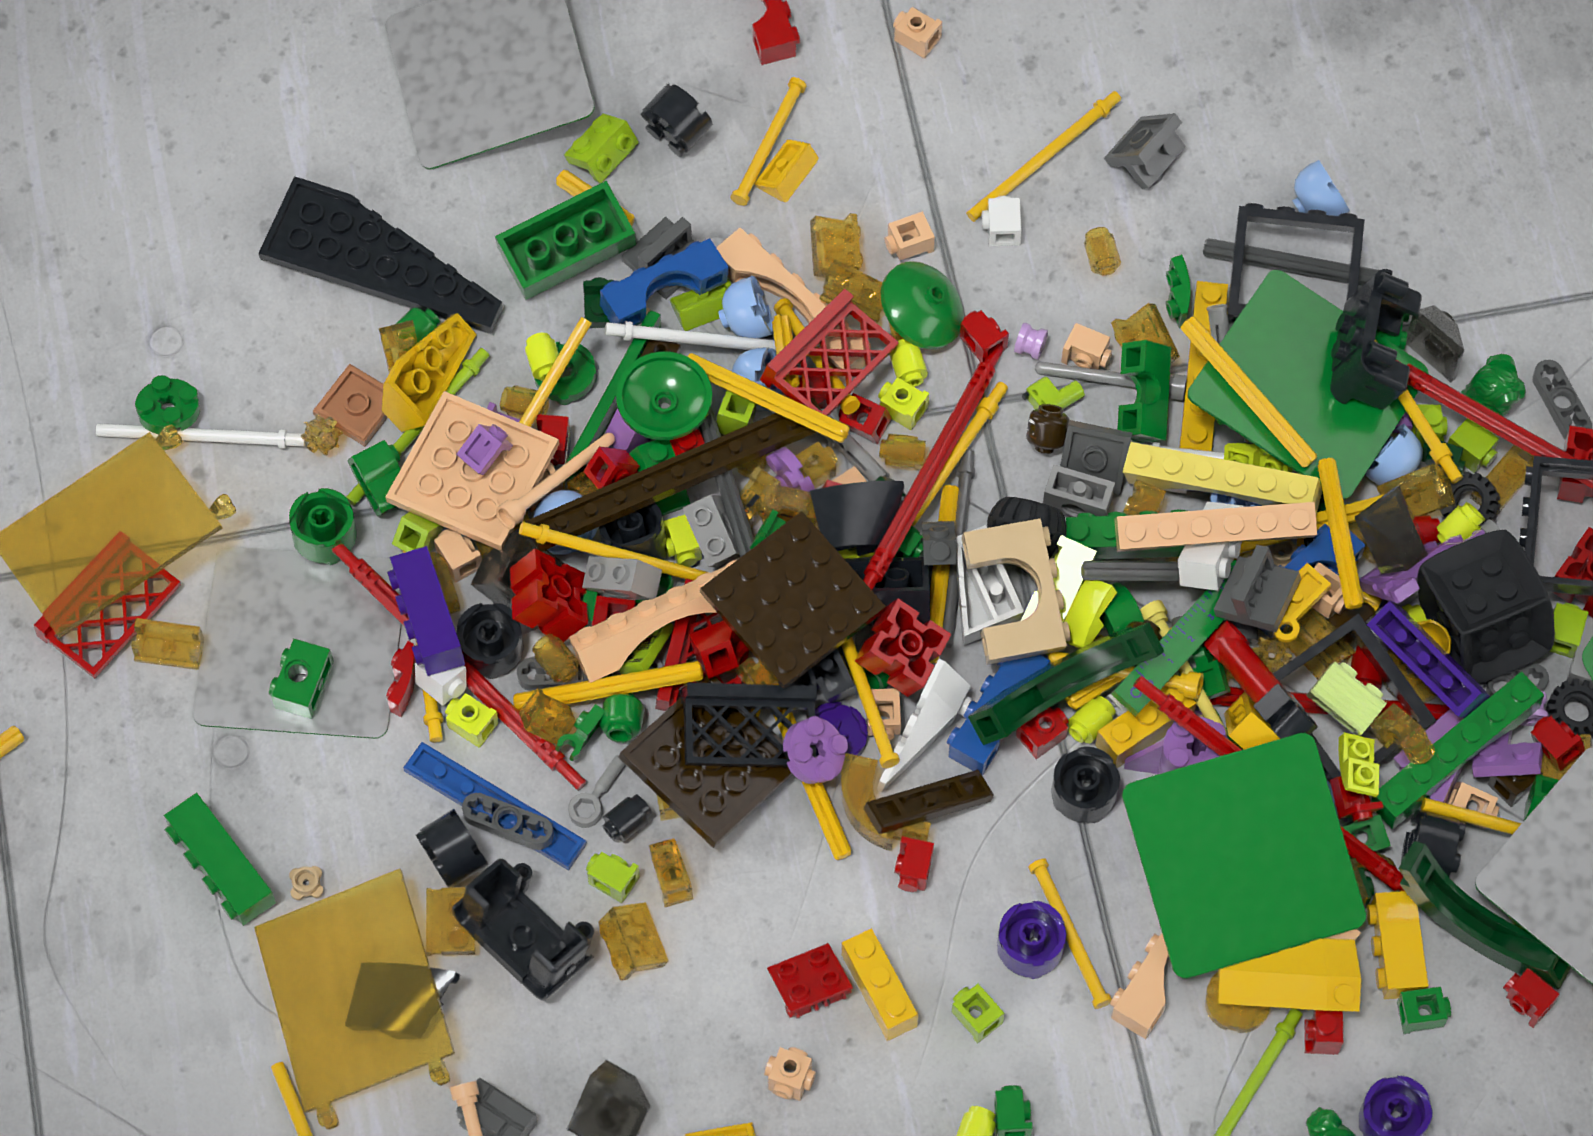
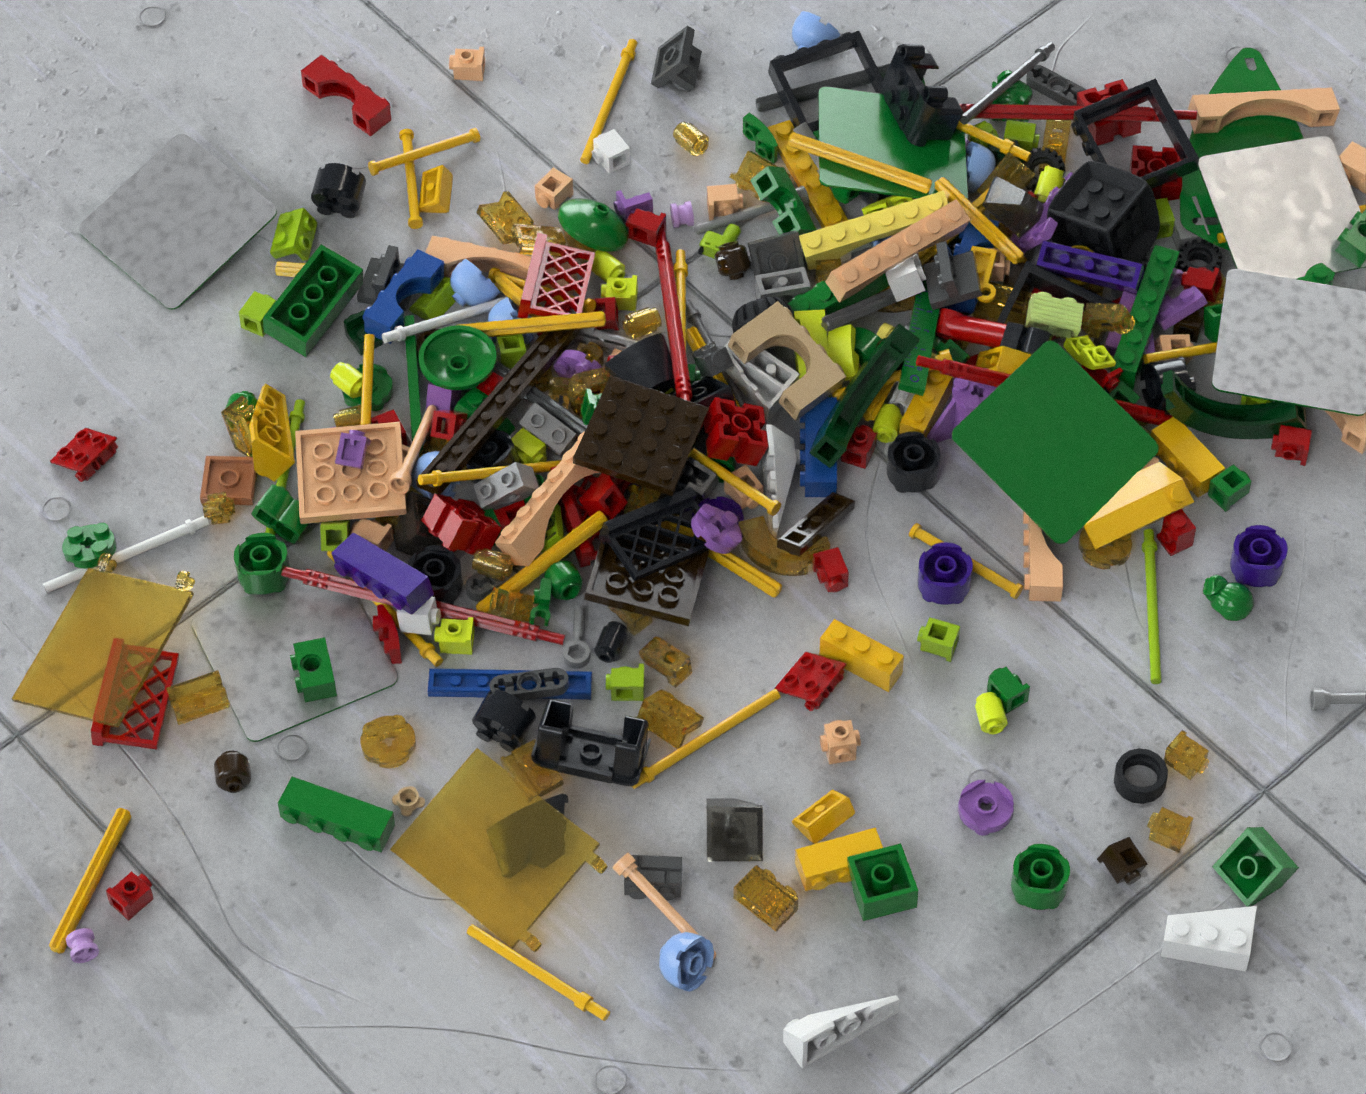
camera: 30 degrees left, 10 degrees down
black wing [258,176,503,333] -> none
clear smoke slope [1406,305,1465,383] -> none
none -> red hinge [50,428,118,482]
none -> dark brown head [214,750,251,793]
none -> lime brick [238,291,276,337]
none -> clear yellow plate [360,715,416,768]
none -> yellow bar [368,128,480,176]
none -> medium lavender bracket [613,190,653,224]
none -> yellow bar [631,689,781,789]
none -> flat silver bar [960,42,1055,125]

